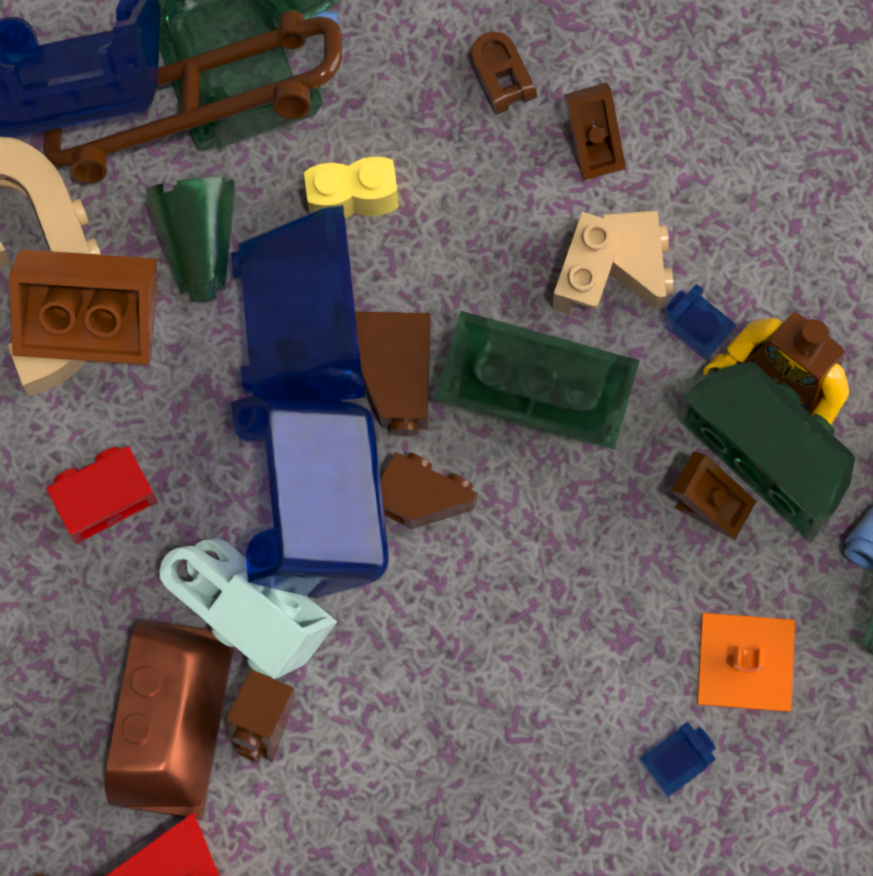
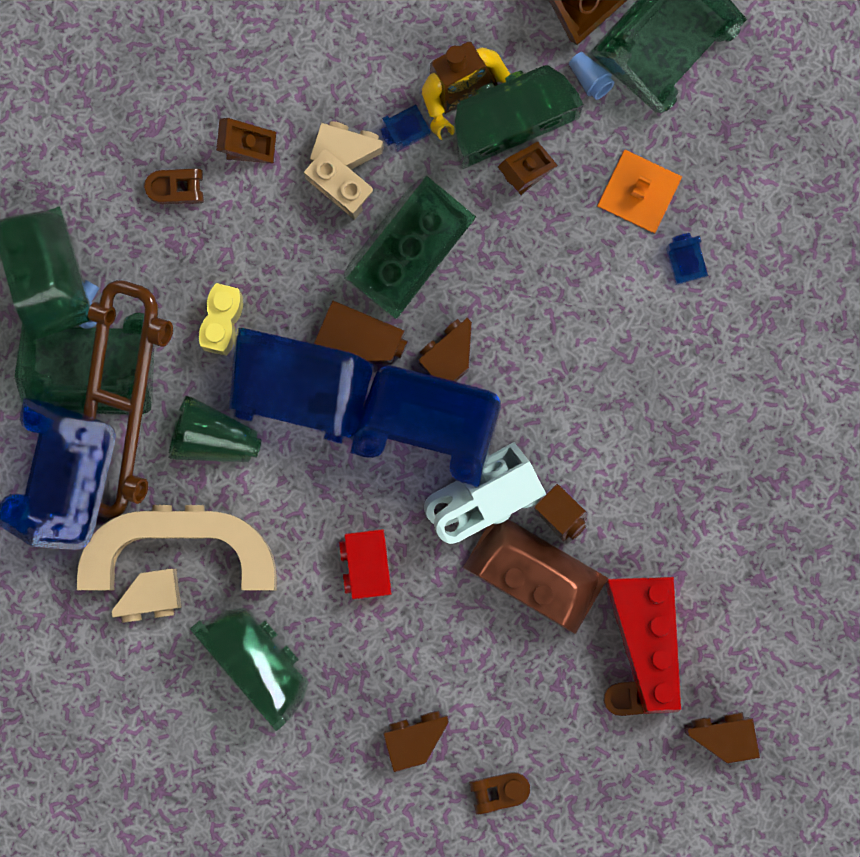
camera: 70 degrees left, 10 degrees up
dark orange slope [9,249,157,365] -> none

